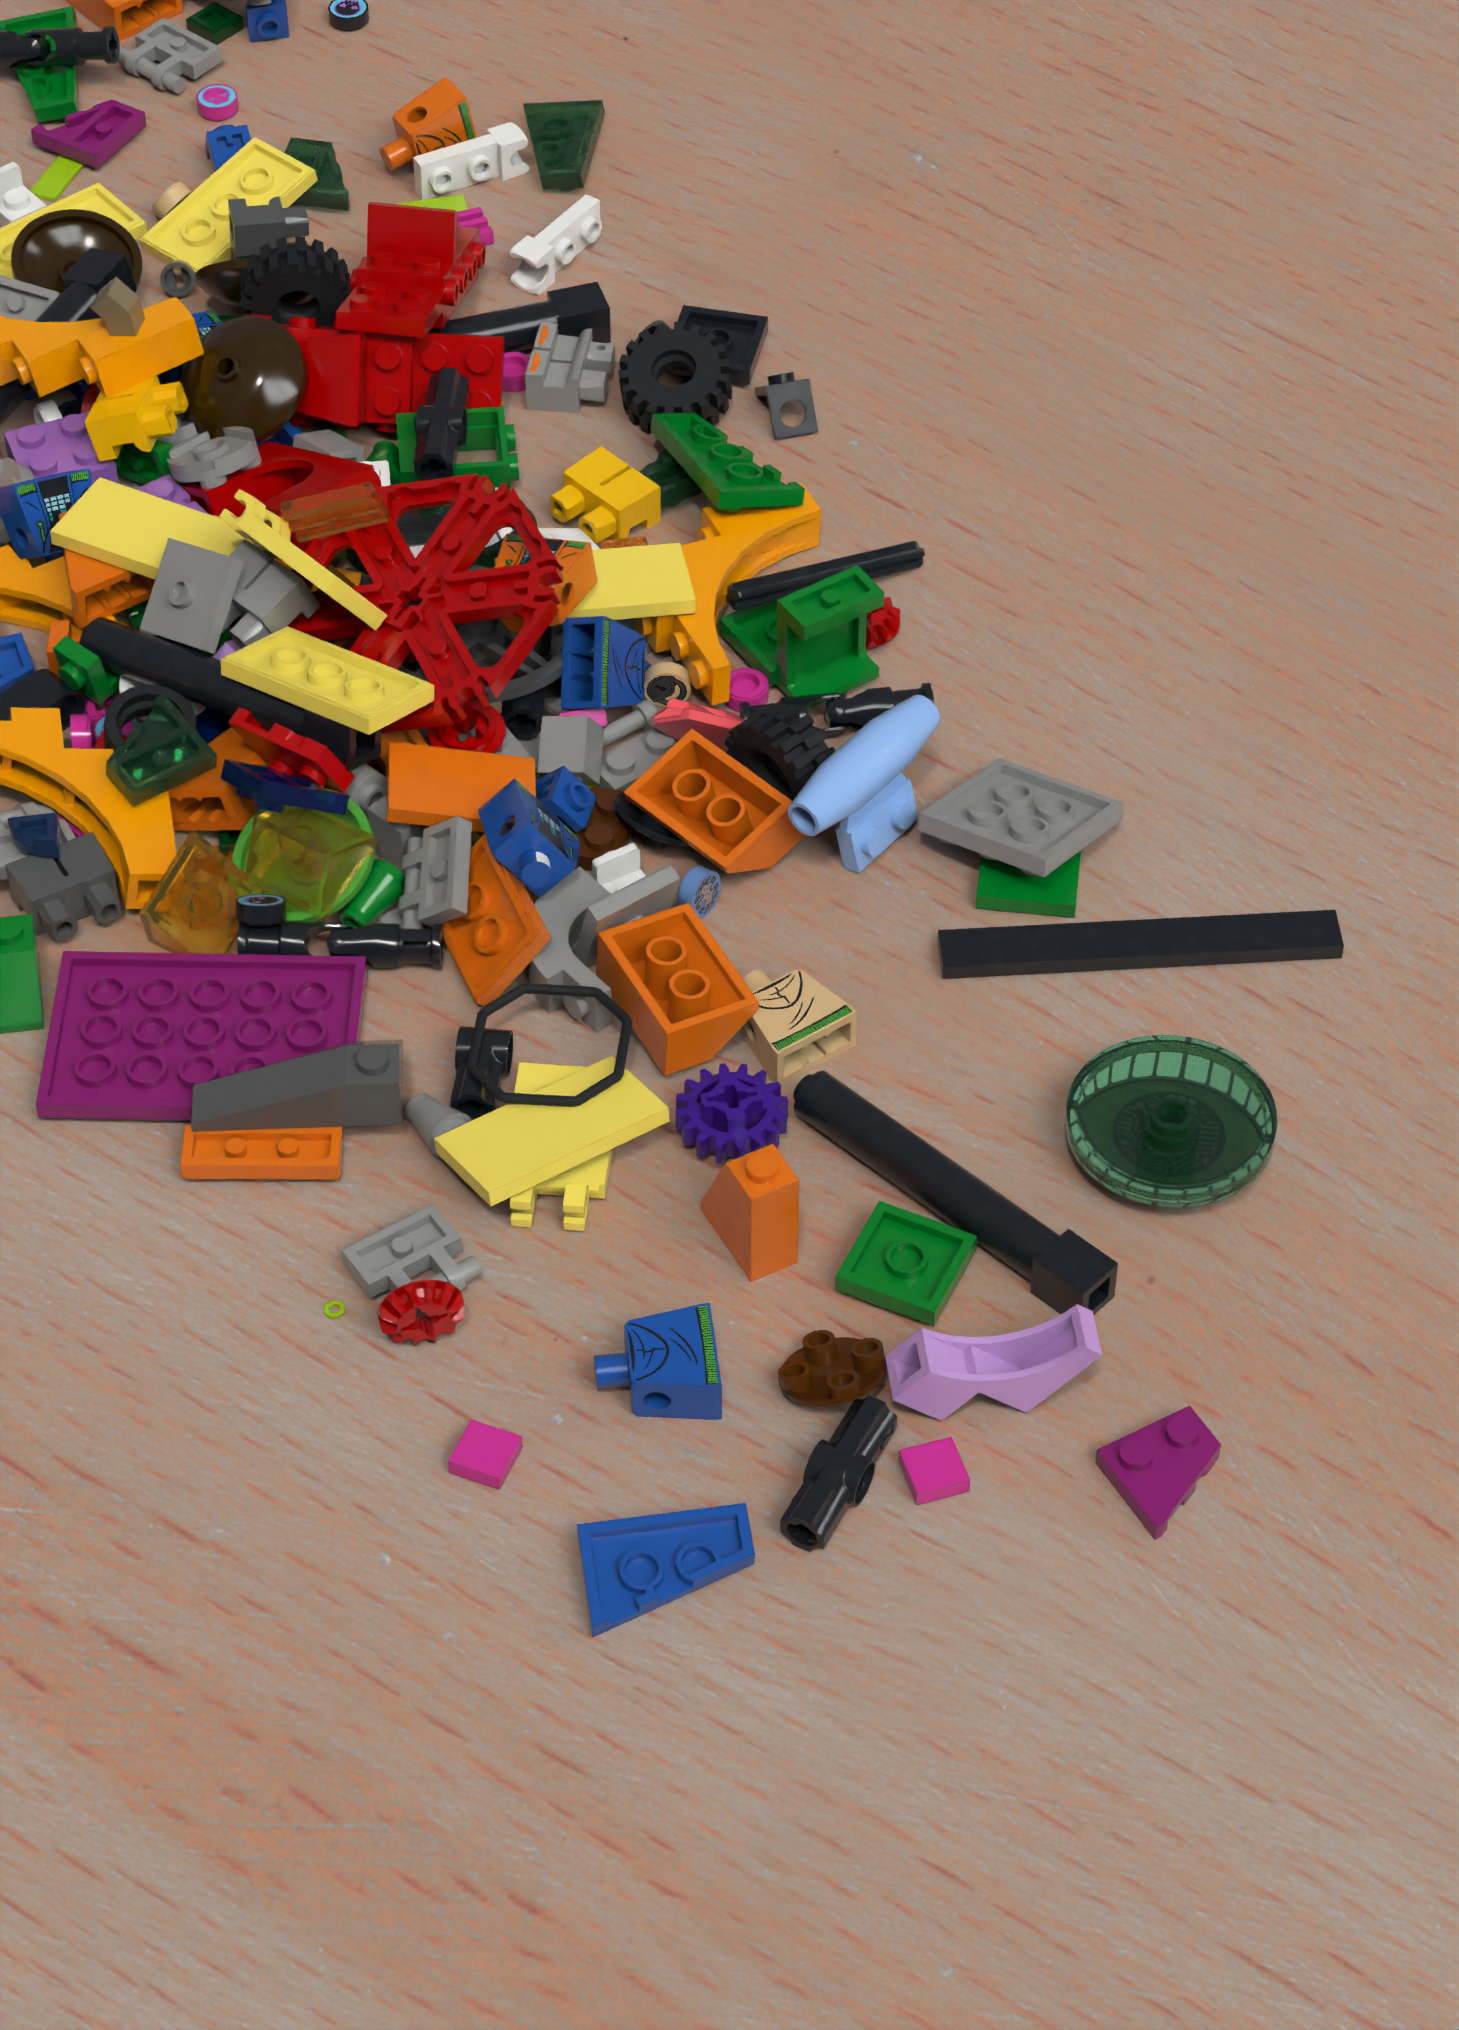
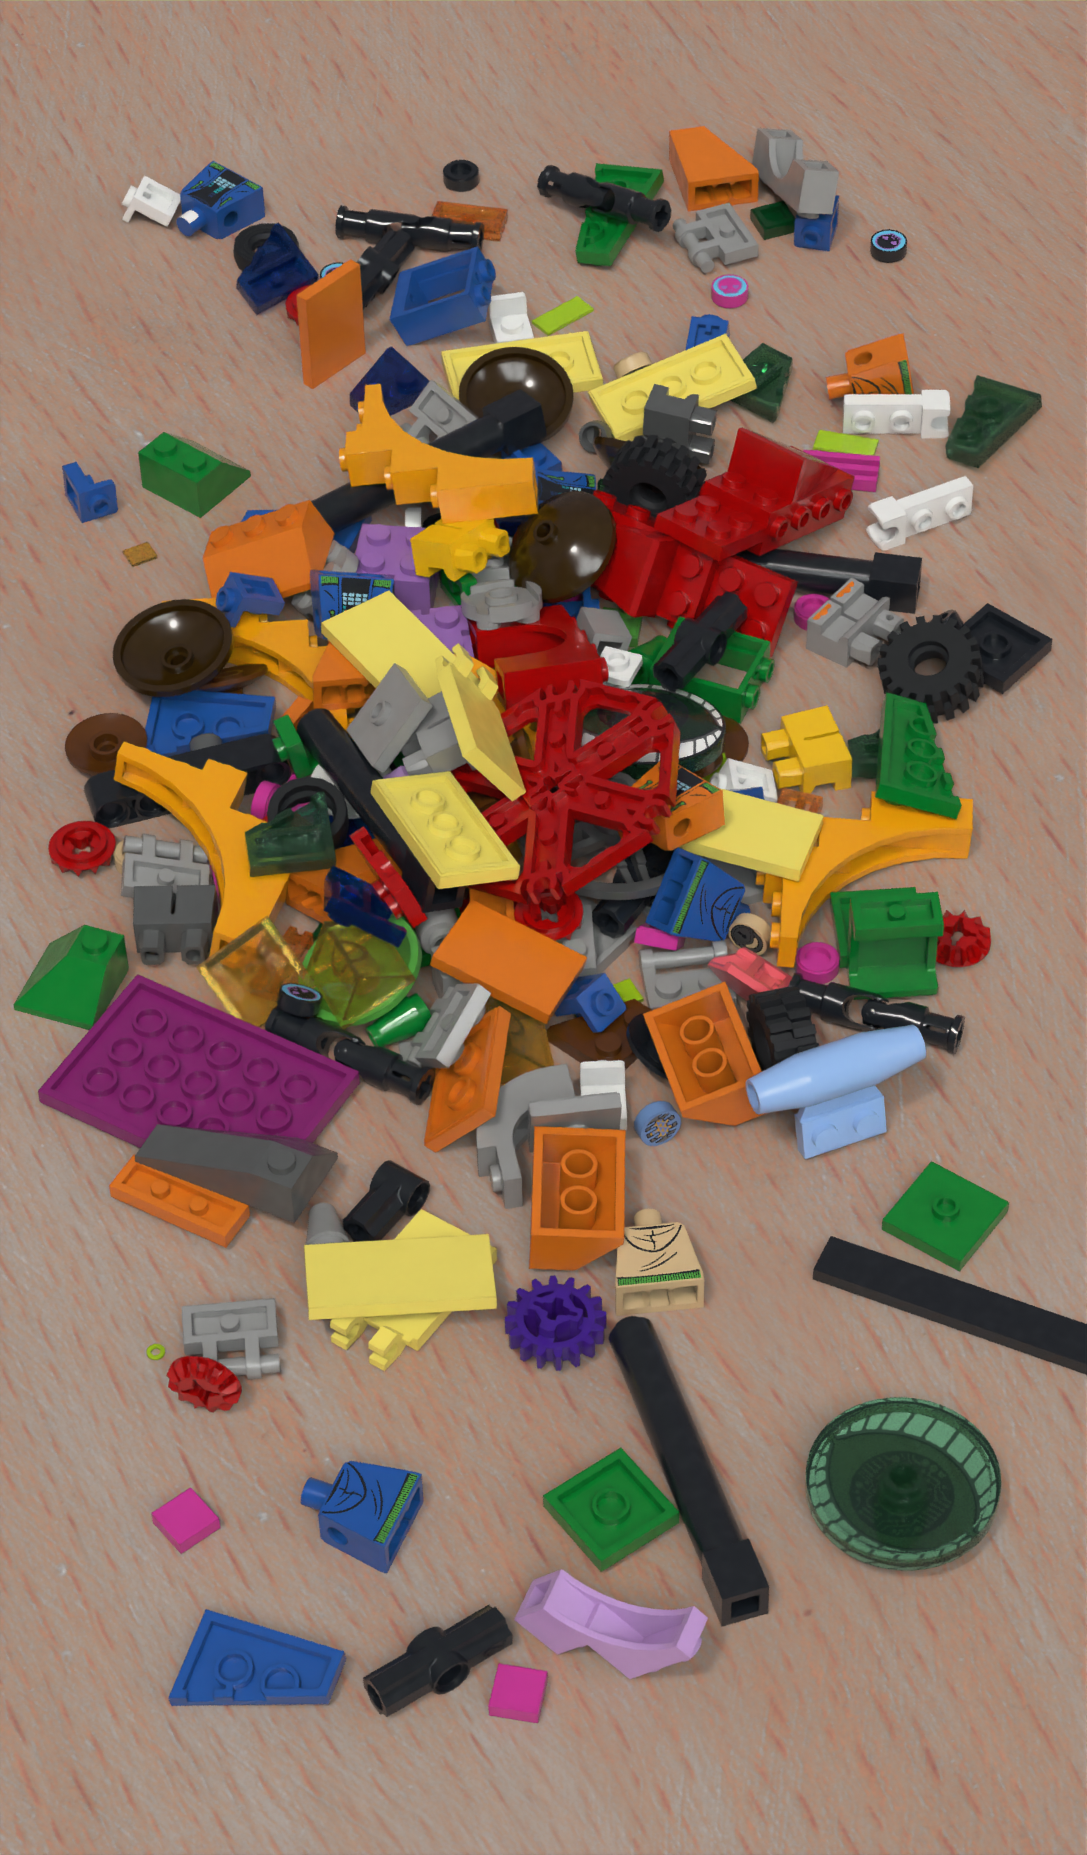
camera: 30 degrees right, 0 degrees up
dark blue tile [8,813,60,858] -> none
magenta wing [31,99,147,168] -> none
dark tan piece [90,277,145,336] -> none
clear orange tile [281,482,388,543] -> none
black piece [467,983,632,1107] -> none
blue torso [478,778,580,897] -> none
light grey brick [537,716,604,785] -> none
orange slope [700,1144,800,1282] -> none
black axle [725,541,925,610] -> none
black bracket [755,372,818,439] -> none
reddish brown dish [778,1330,887,1406] -> none
light grey plate [918,758,1124,877] -> none
magenta wing [1095,1406,1221,1540] -> none

